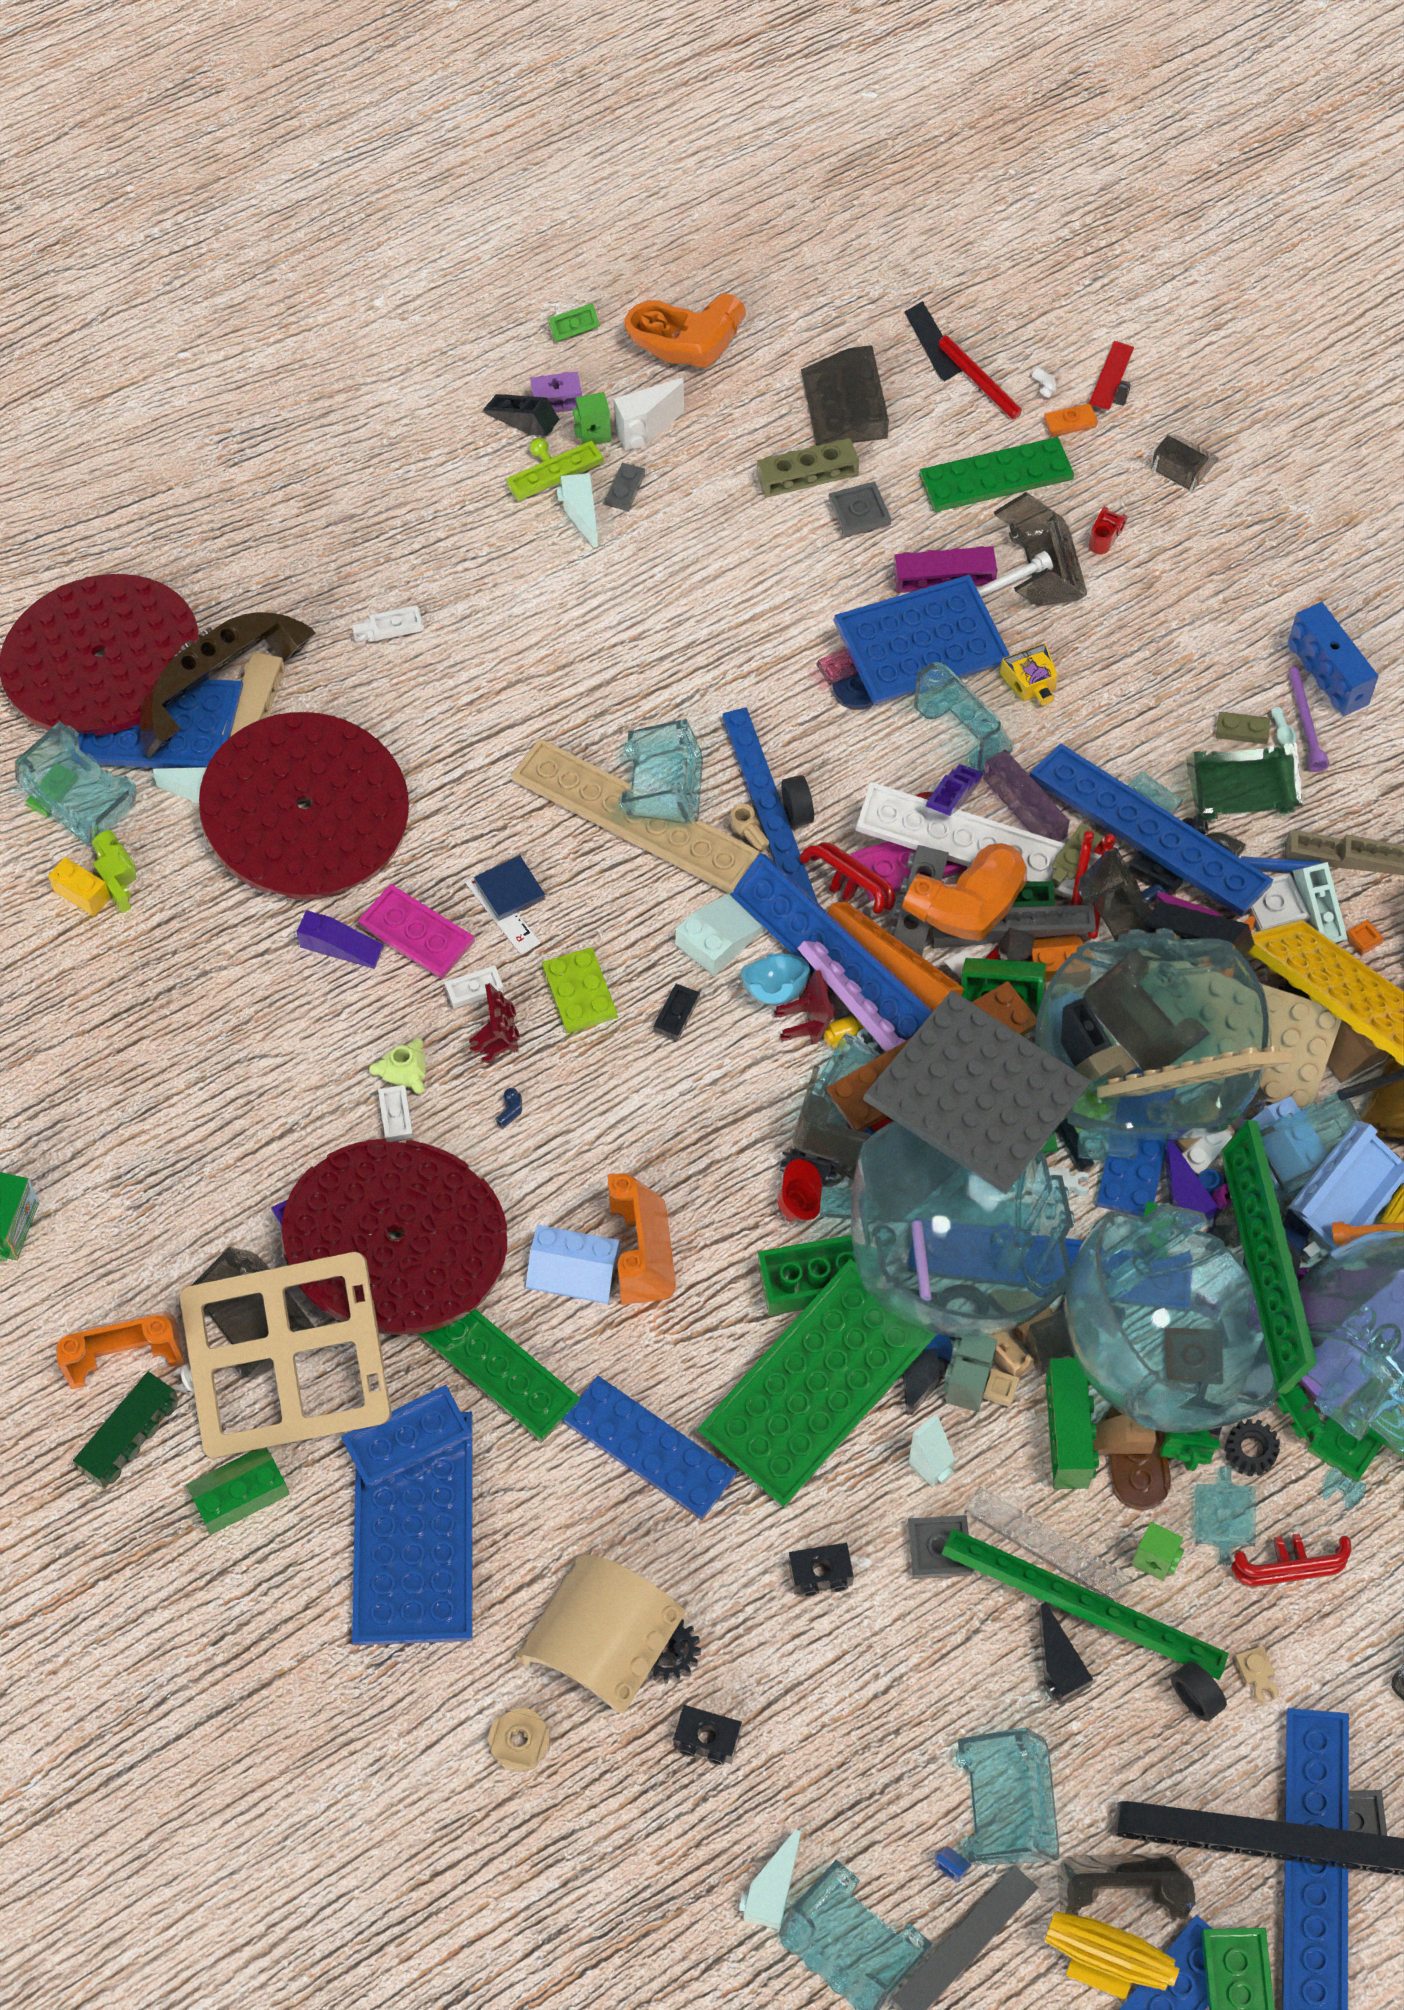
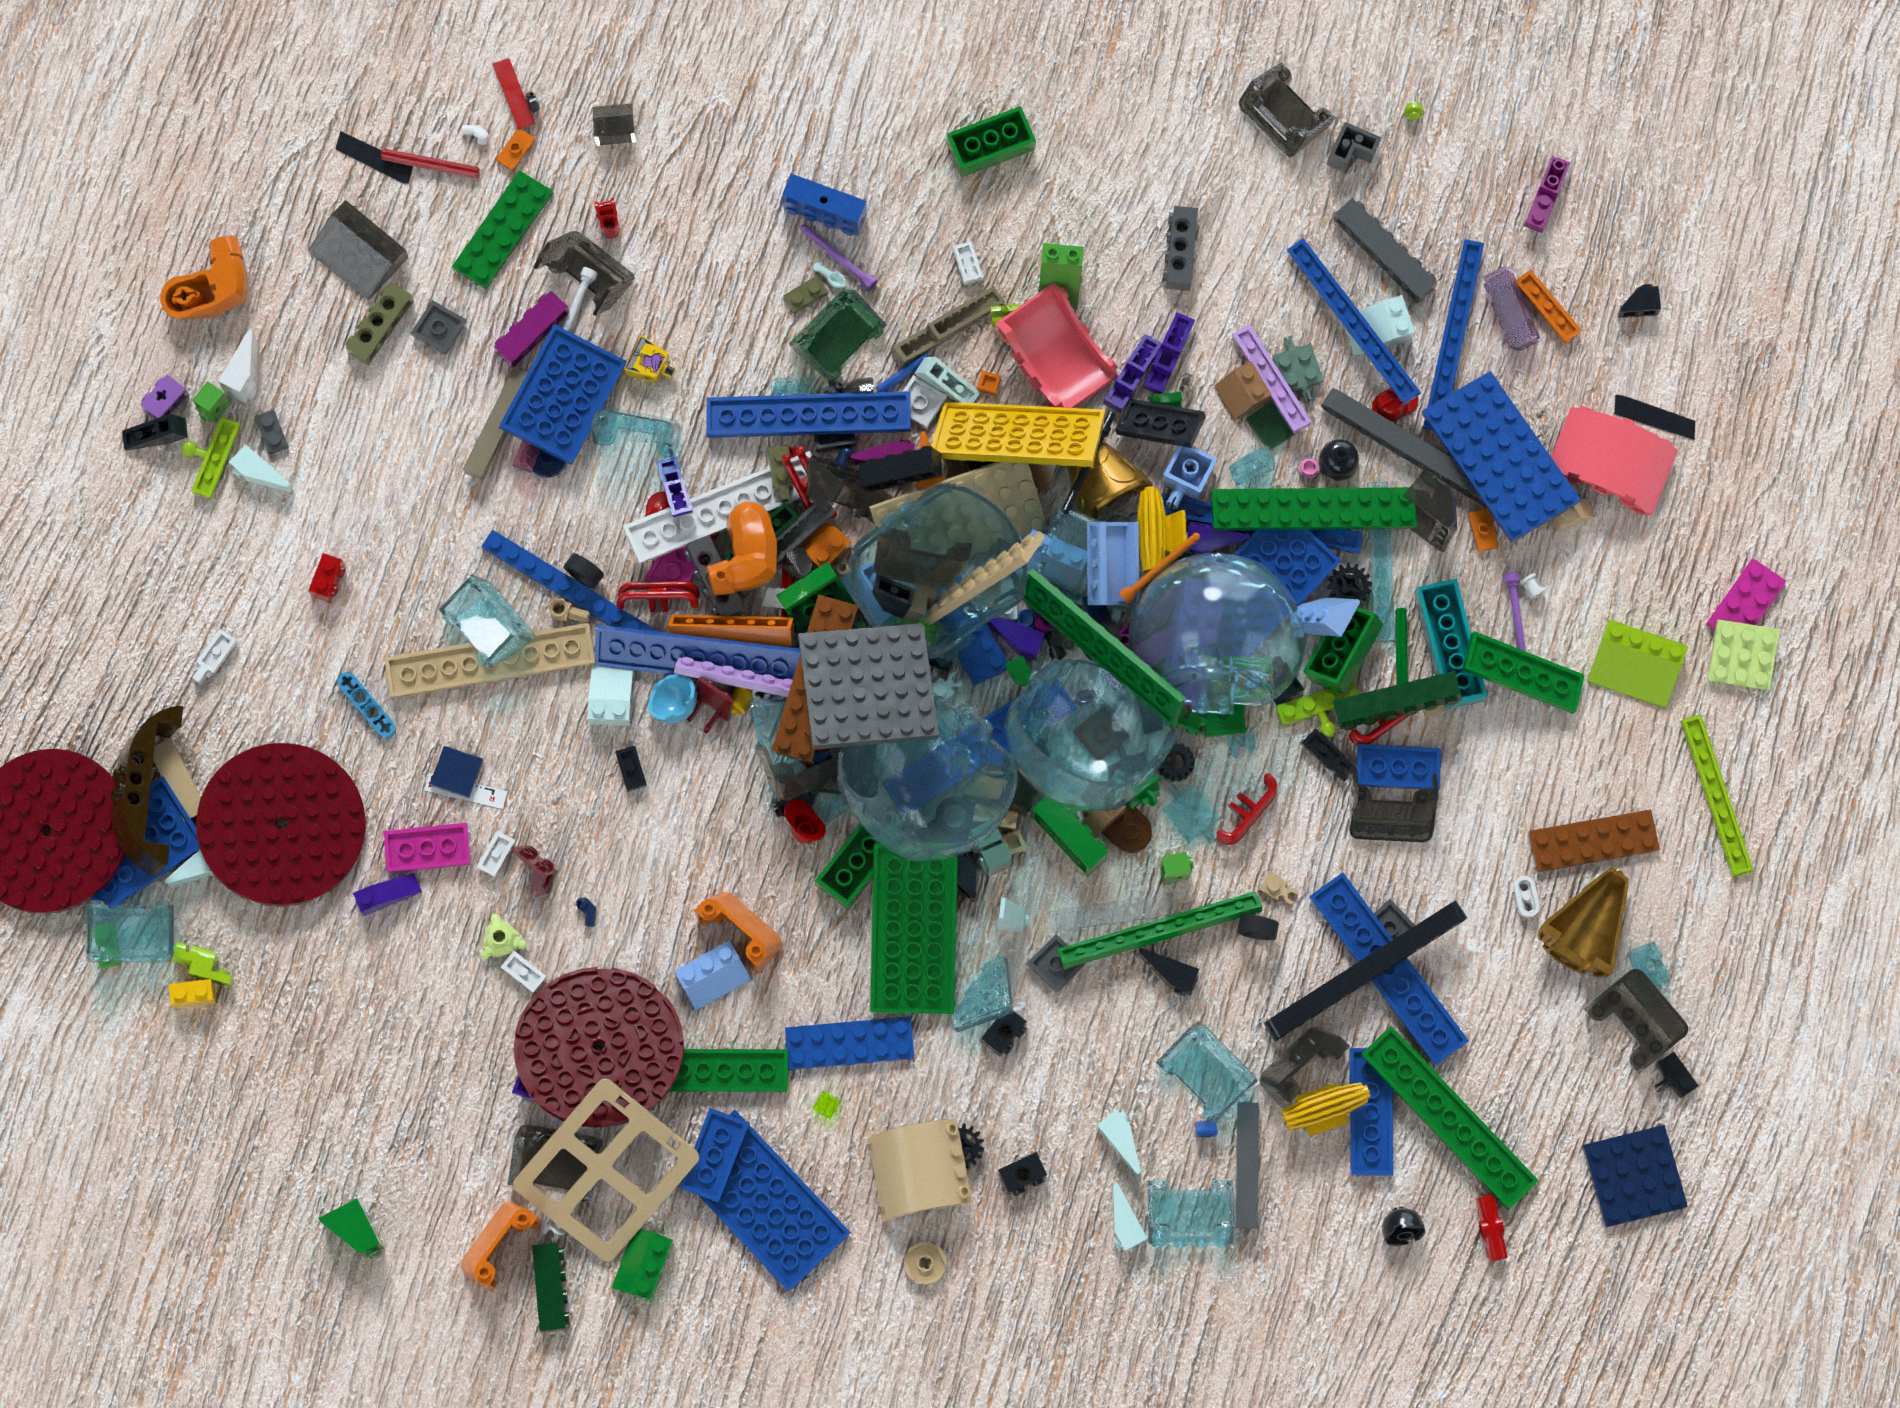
camera: 45 degrees left, 15 degrees up
lime plate [542,947,618,1034] -> none
bright green plate [547,303,600,341] -> none
lavender bar [911,1221,932,1302] -> none
clear purple brick [983,749,1070,842] -> none
none -> red brick [308,553,346,603]
none -> dark azure beam [337,672,396,739]
none -> dark tan slope [463,366,528,481]
none -> clear neon green tile [812,1090,841,1120]
none -> clear light blue plate [952,956,1014,1032]
none -> light aqua slope [1096,1109,1141,1177]

